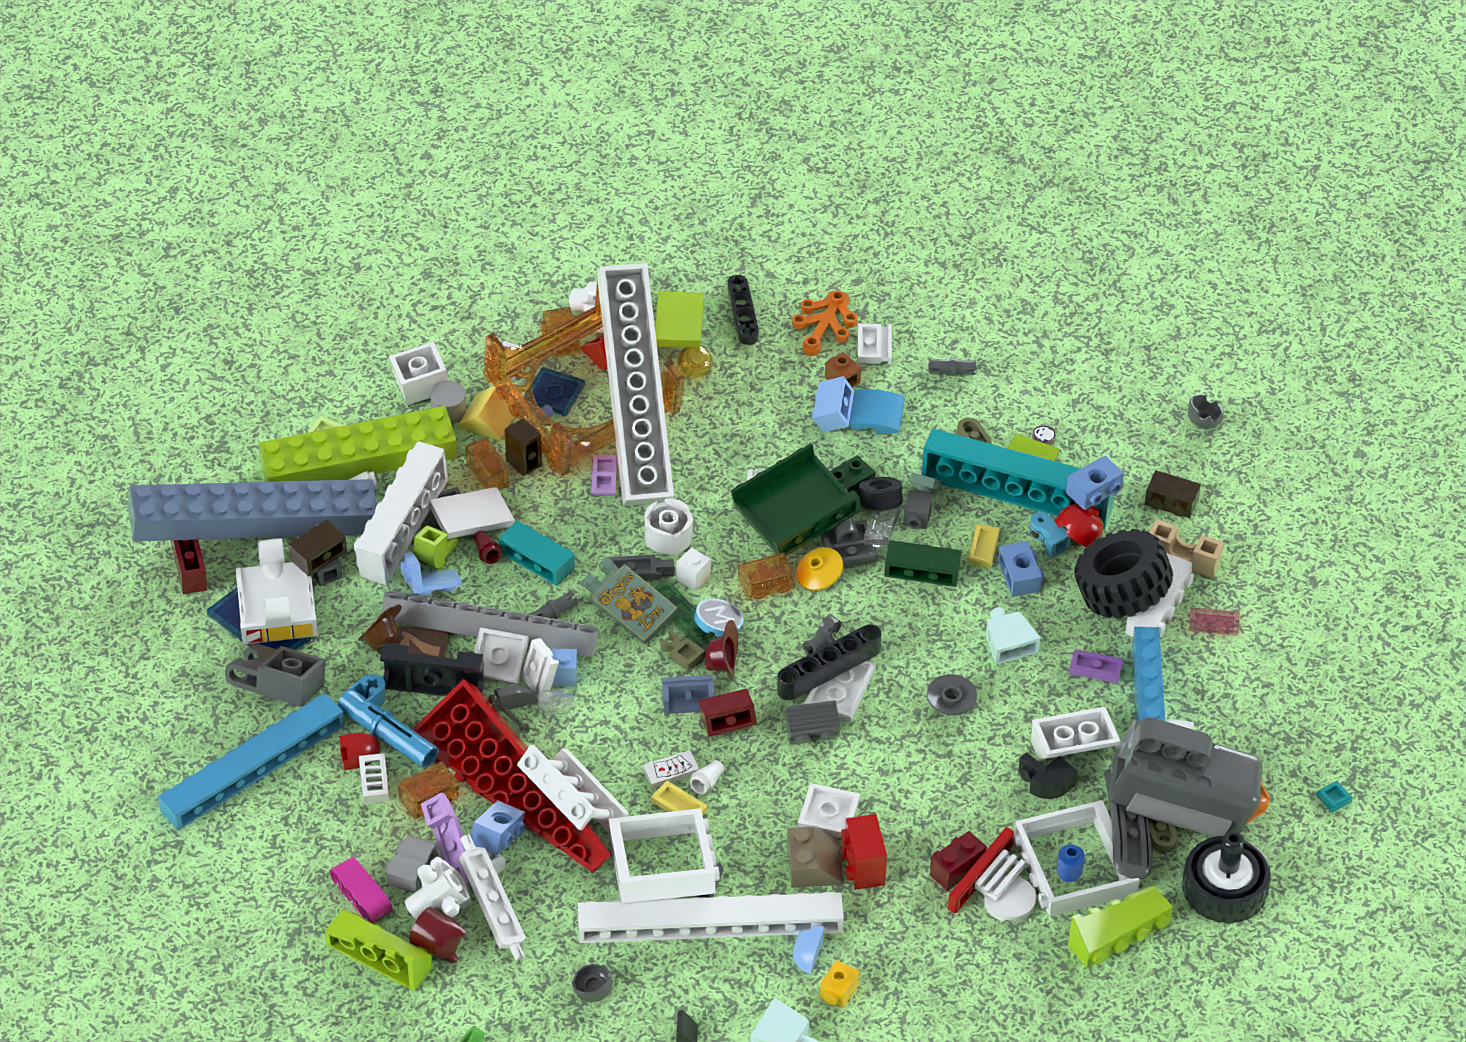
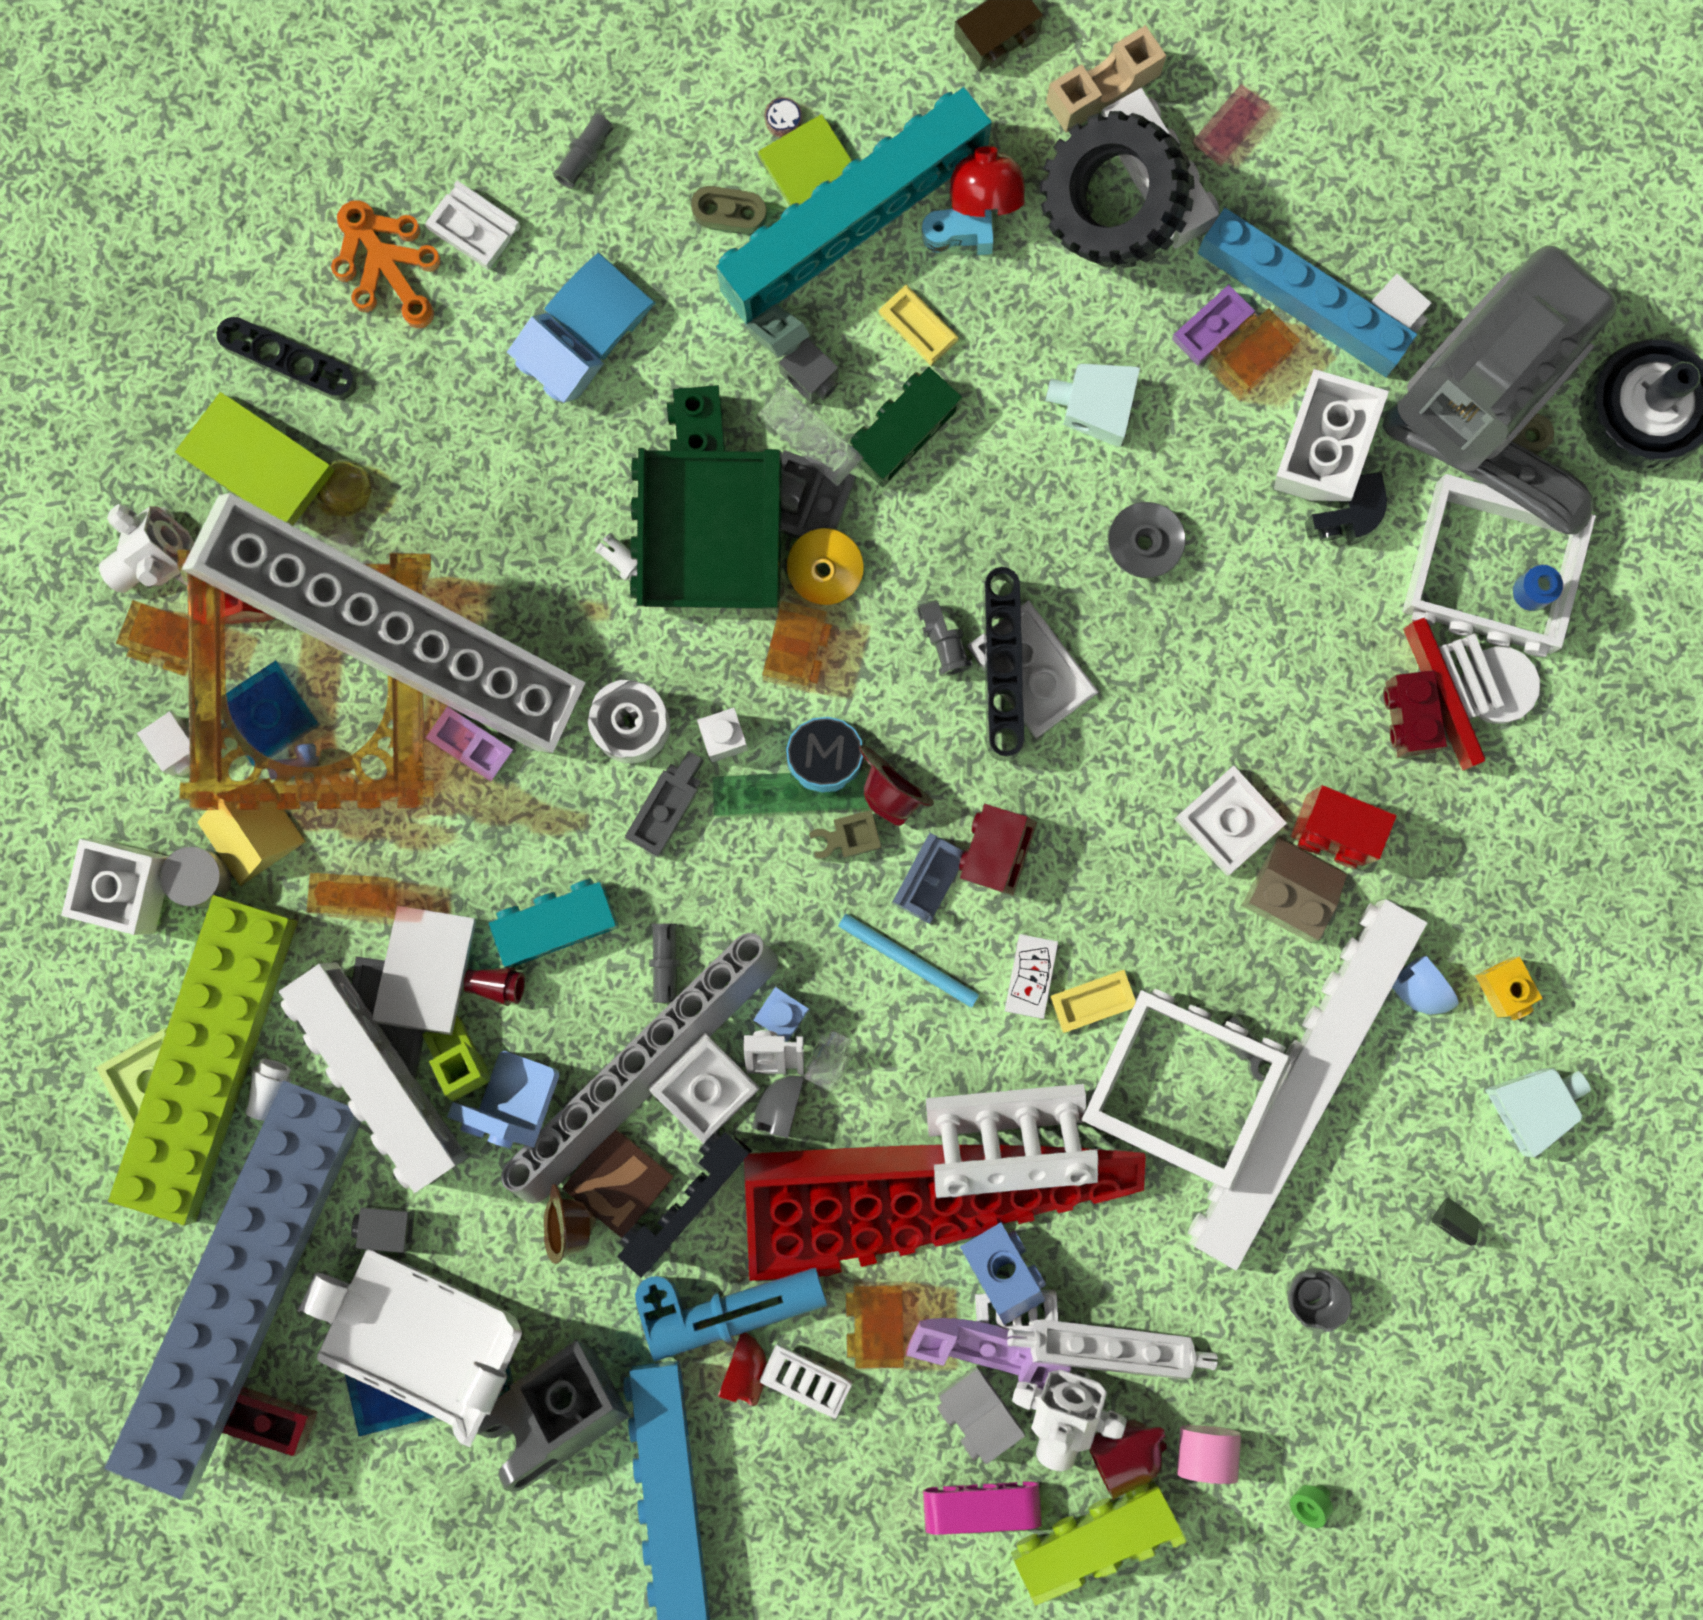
camera: 55 degrees left, 35 degrees up
dark brown brick [288,520,347,577] -> none
clear smoke hinge [488,694,530,734] -> none
dark brown brick [505,418,542,476] -> none
sand green tile [583,556,679,645] -> none
white cone [690,760,724,795] -> none
dark grey brick [784,700,841,744] -> none
dark orange brick [825,352,861,388] -> none
black tyre [859,477,903,511] -> none
medium blue brick [998,541,1044,597] -> none
medium blue brick [1066,456,1124,510] -> none
lime wedge [1068,885,1173,968] -> none
teal tile [1316,781,1353,813] -> none
none -> medium azure bar [838,913,979,1008]
none -> bright pink piece [1177,1425,1241,1484]
none -> clear orange brick [1208,308,1301,401]

